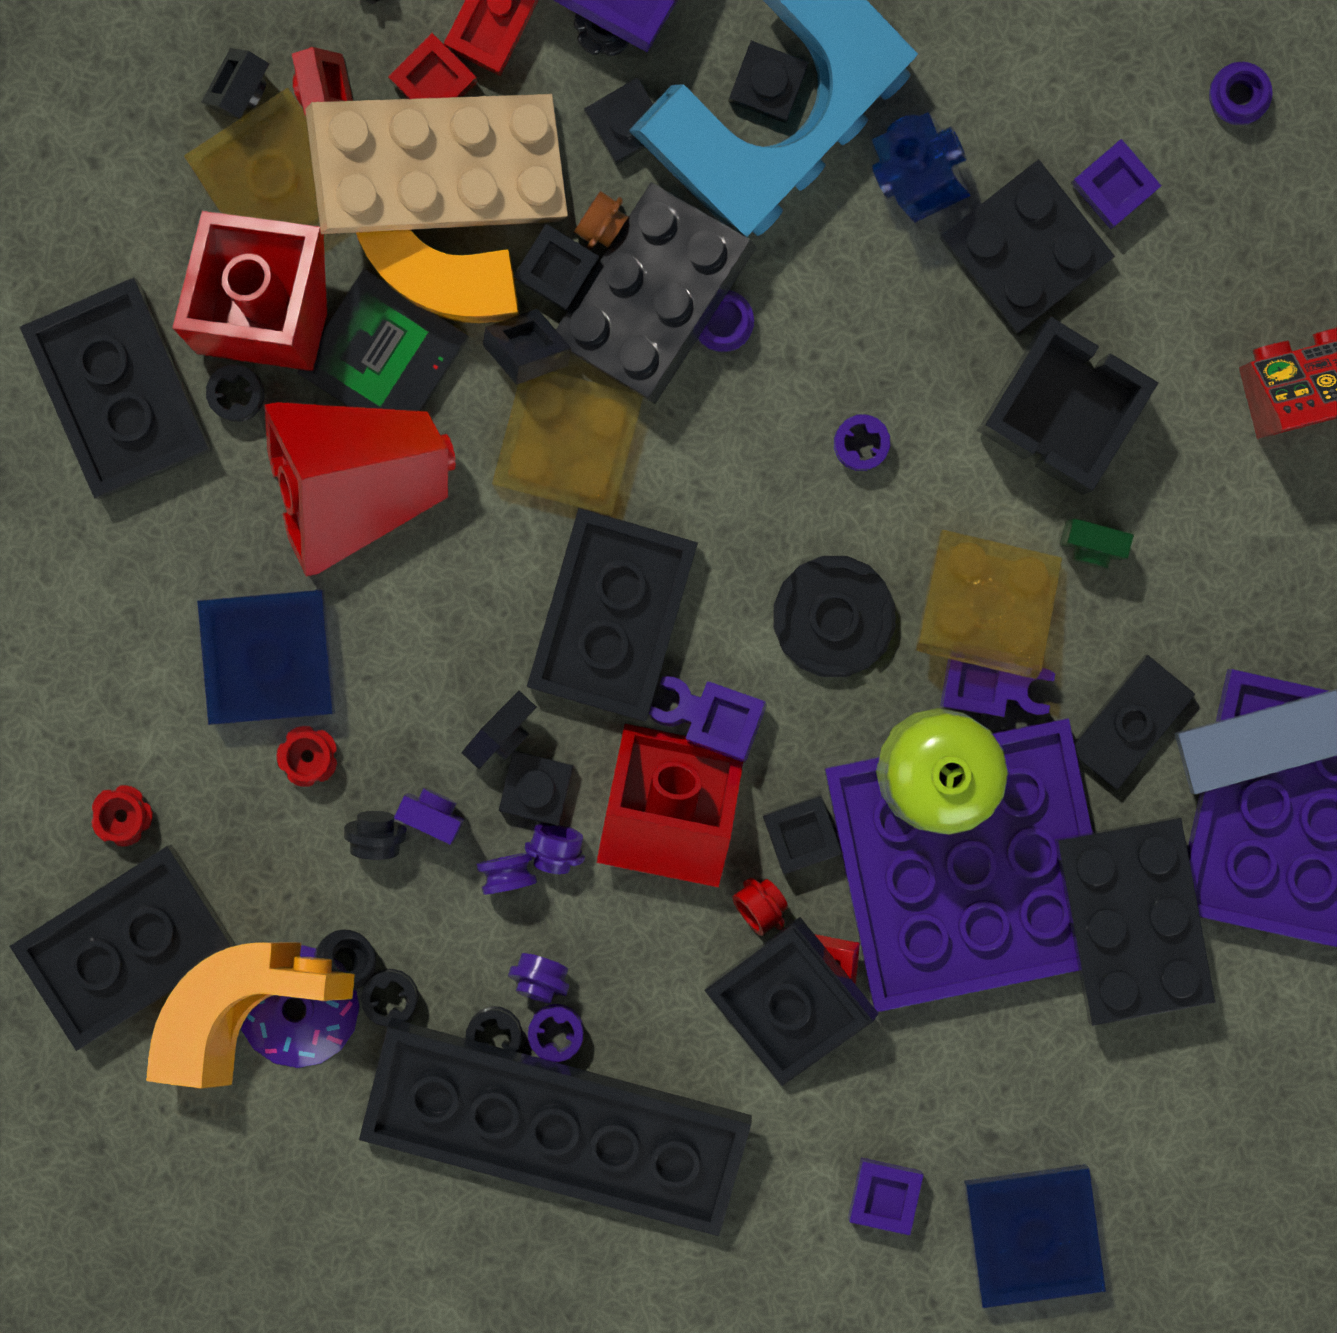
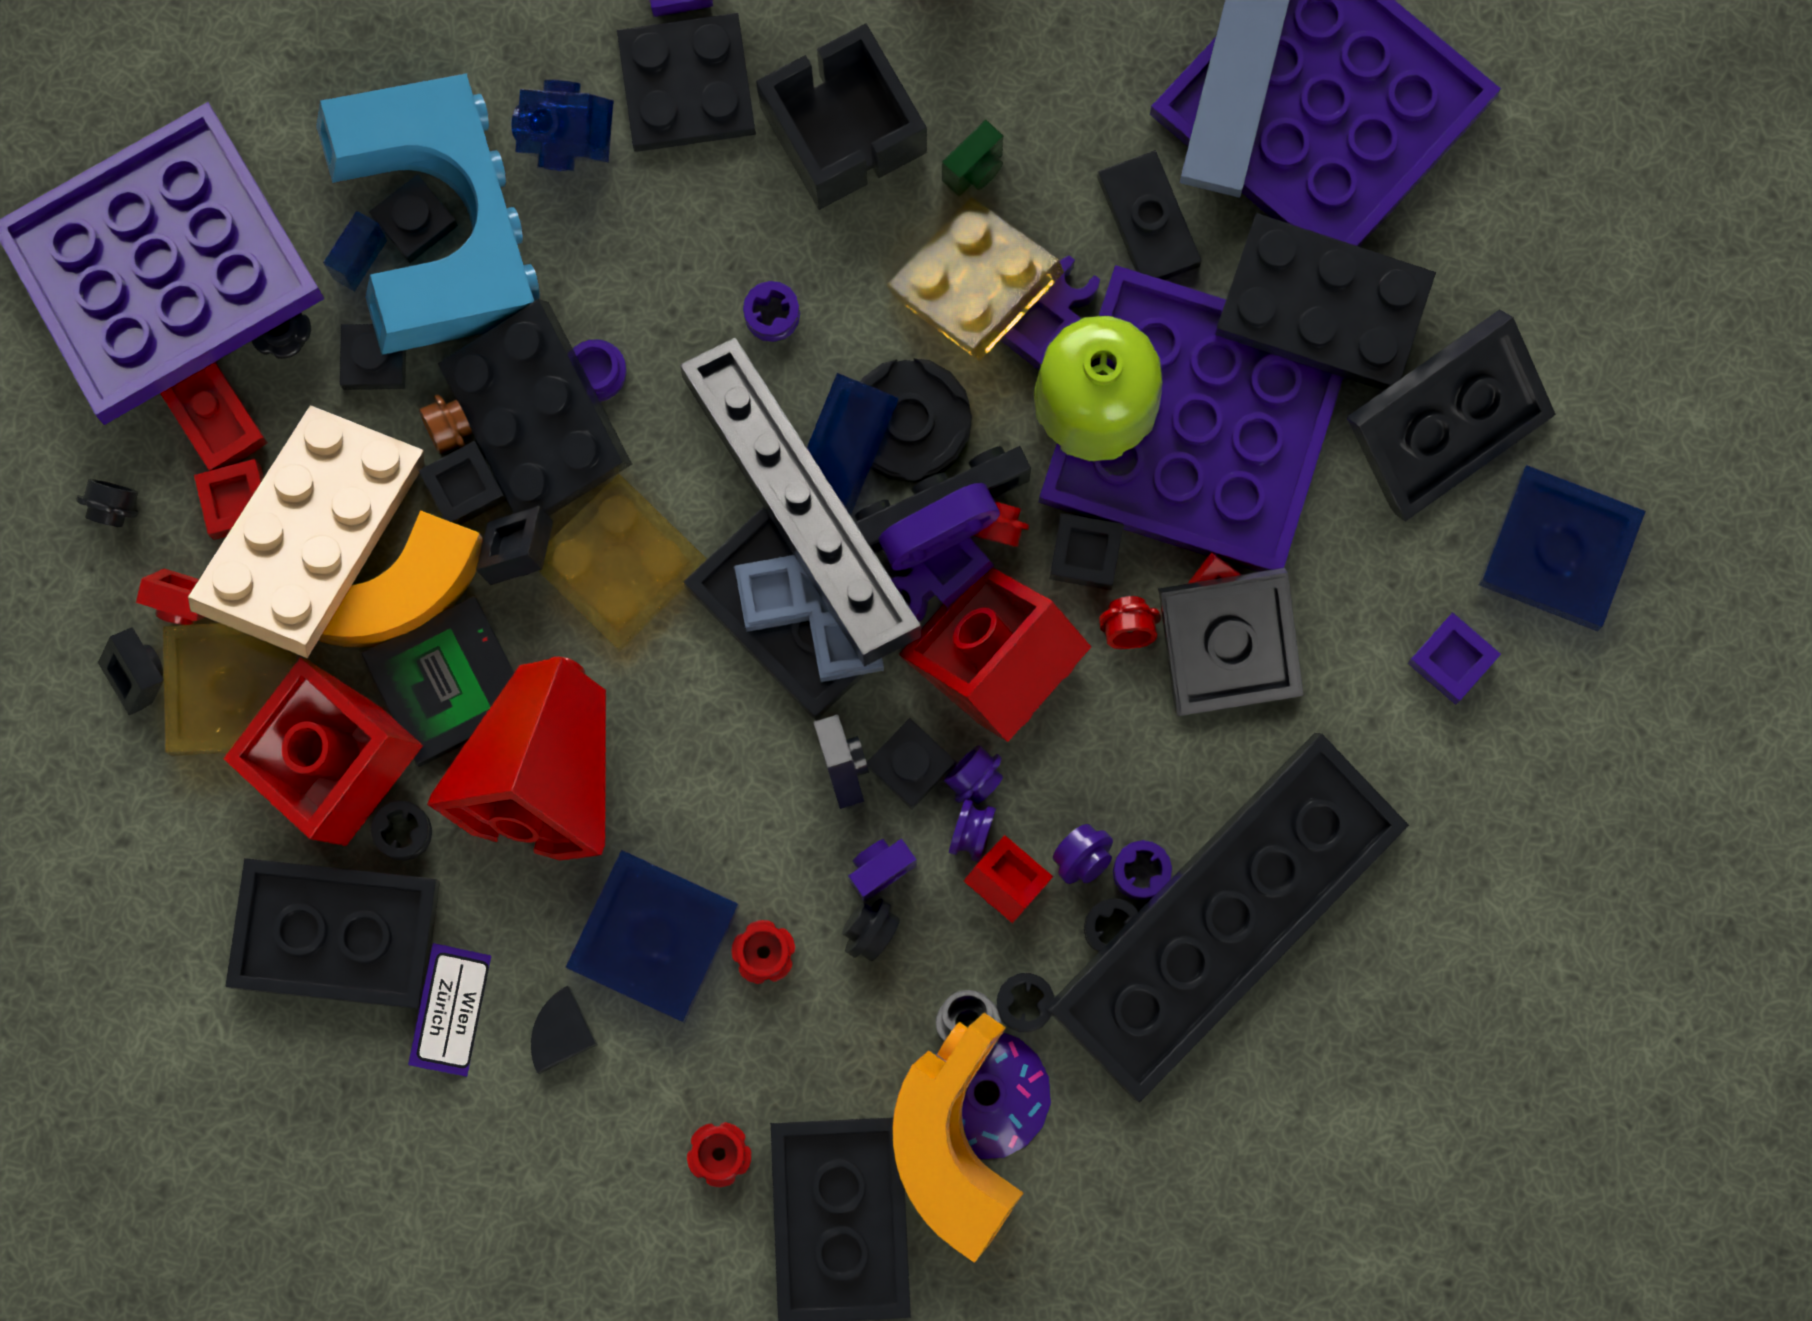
camera: 55 degrees left, 10 degrees down
none -> clear blue tile [323,211,388,292]
none -> sticker [408,943,491,1077]
none -> black tile [531,986,598,1074]
none -> plate [680,338,921,667]
none -> sand blue tile [734,555,884,682]
none -> clear blue tile [807,373,899,515]
none -> black plate [854,446,1031,554]
none -> dark purple beam [878,483,1000,570]
none -> red plate [964,835,1054,924]
none -> red plate [973,502,1029,547]
none -> black plate [1346,309,1556,522]

